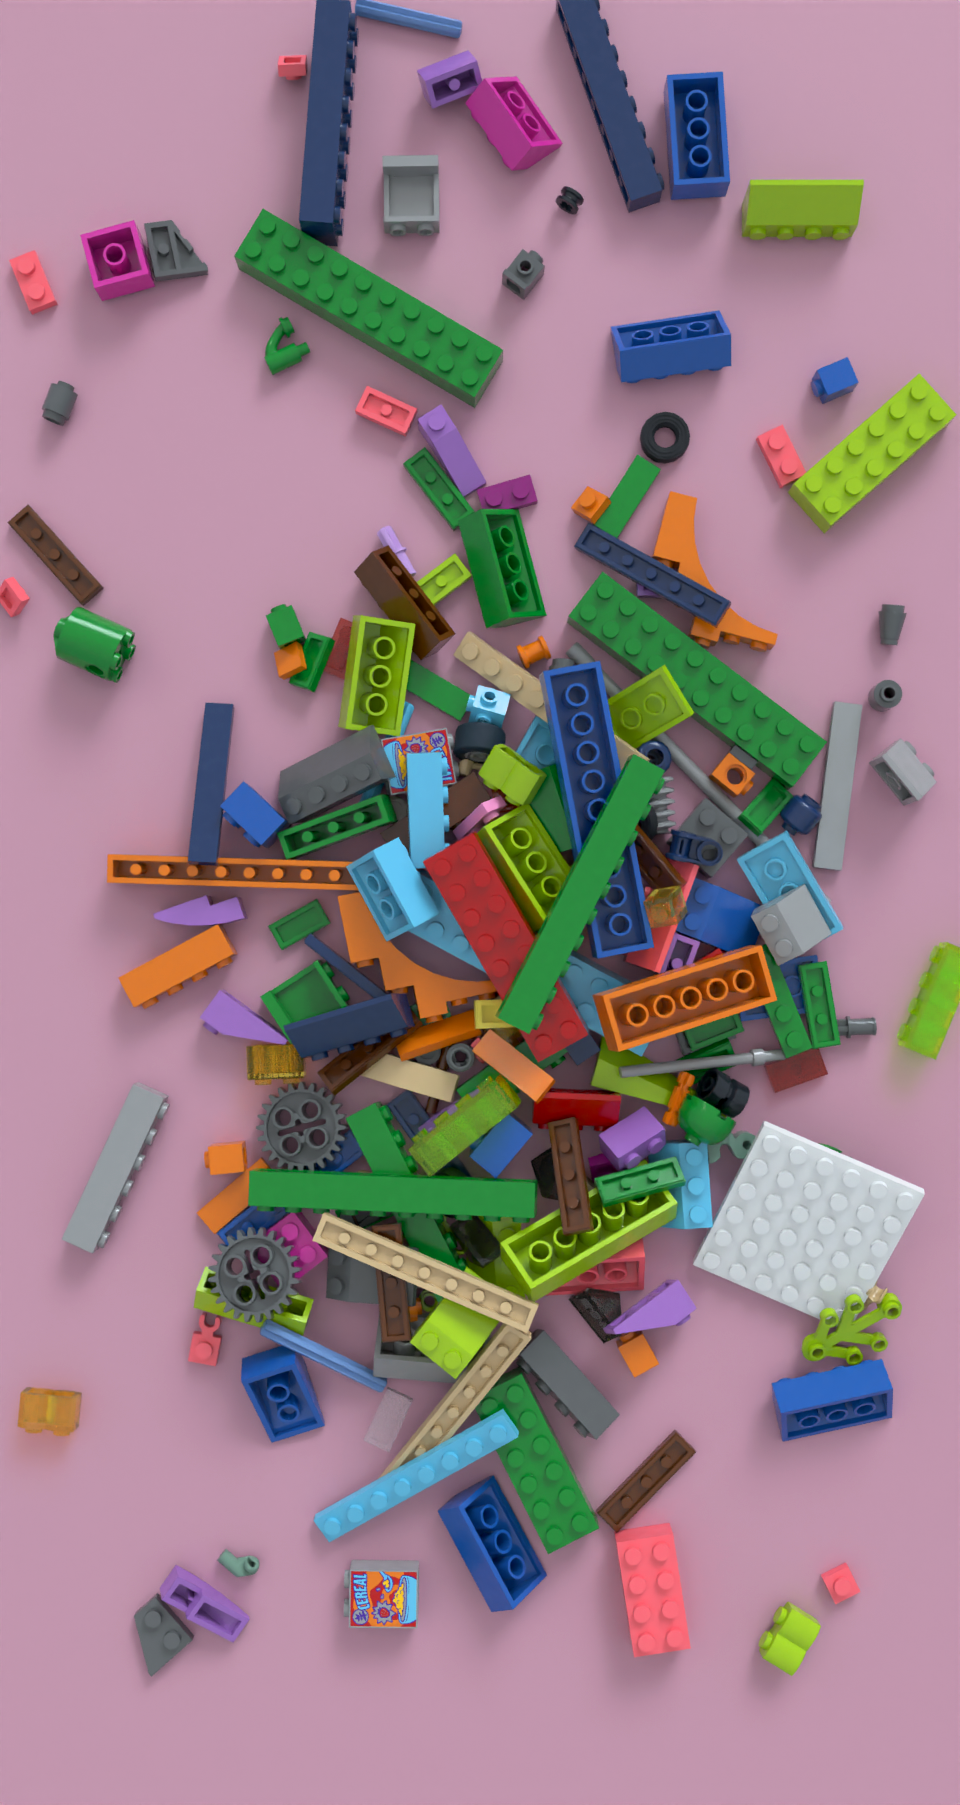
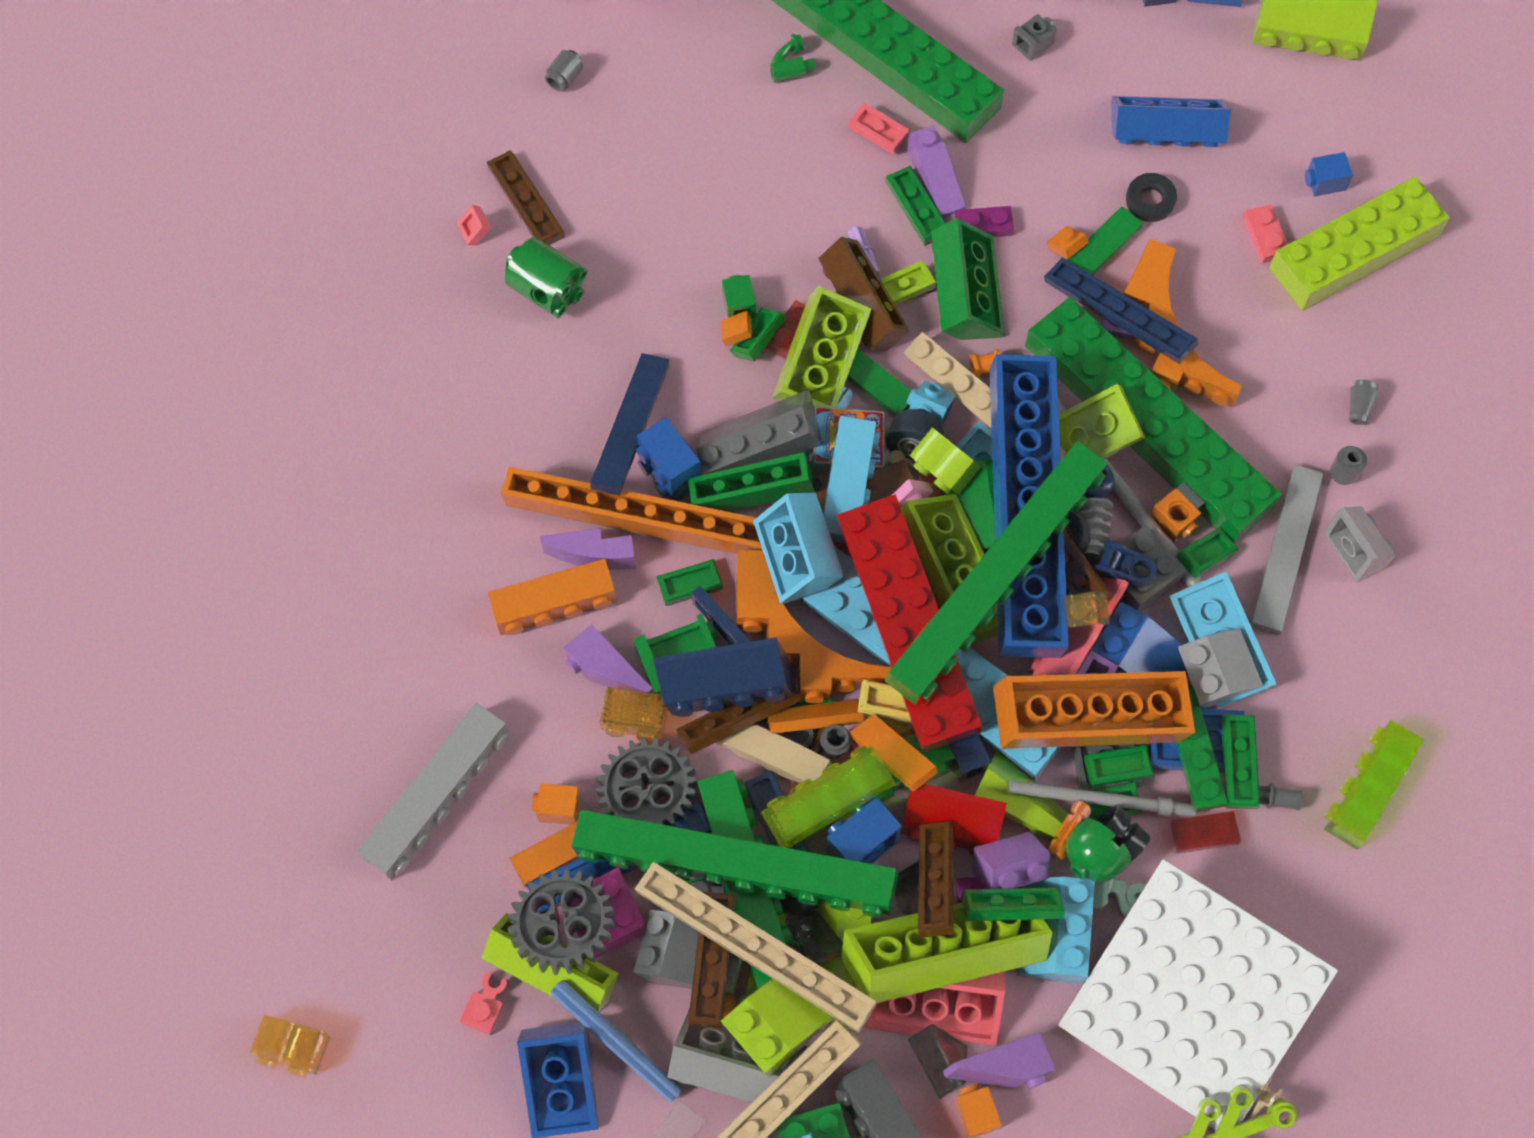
camera: 10 degrees right, 20 degrees down
dark blue head [780,793,822,836] -> none

